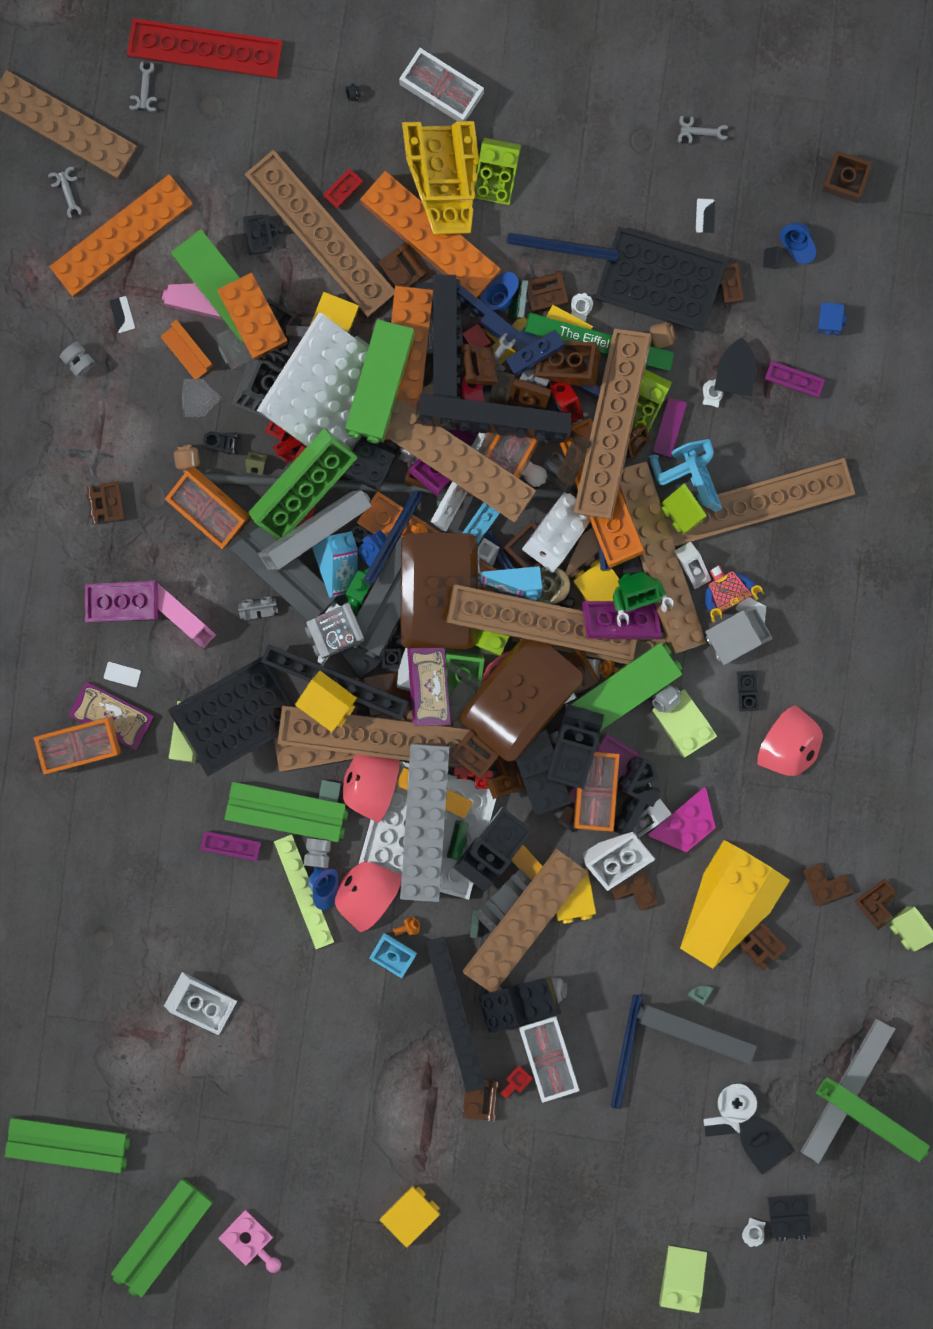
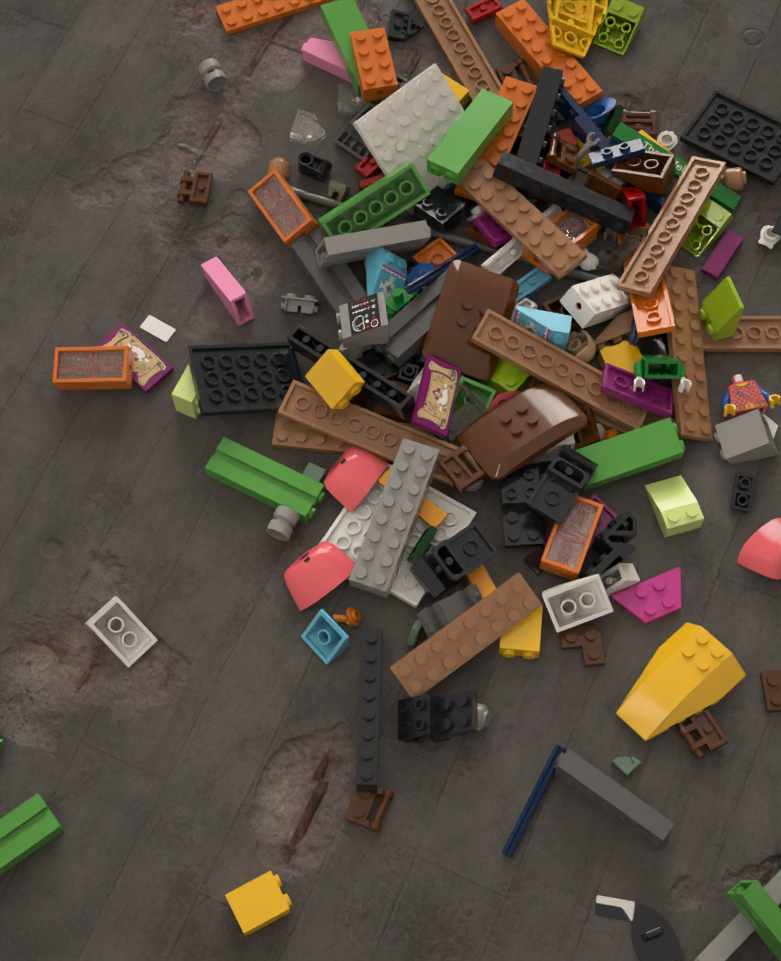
camera: 20 degrees right, 20 degrees down
magenta tile [85,581,158,623] -> none
sticker [109,296,135,333] -> none
orange panel [161,319,213,380] -> none
magenta plate [200,831,261,861] -> none
bright pink plate [218,1210,281,1273] -> none
yellowish green plate [274,835,334,949] -> none
blue piece [308,867,339,910] -> none
red hinge [453,767,493,790] -> none
reddish brown plate [486,756,525,799] -> none
red plate [500,1065,533,1099] -> none
dark blue axle [507,233,619,261] -> none
clear brick [519,1016,579,1103] -> none
reddish brown piece [626,424,649,458] -> none
medium azure plate [648,439,723,512] -> none
light grey head [652,685,681,713] -> none
white slope [674,542,711,589] -> none
white plate [717,1084,757,1123] -> none

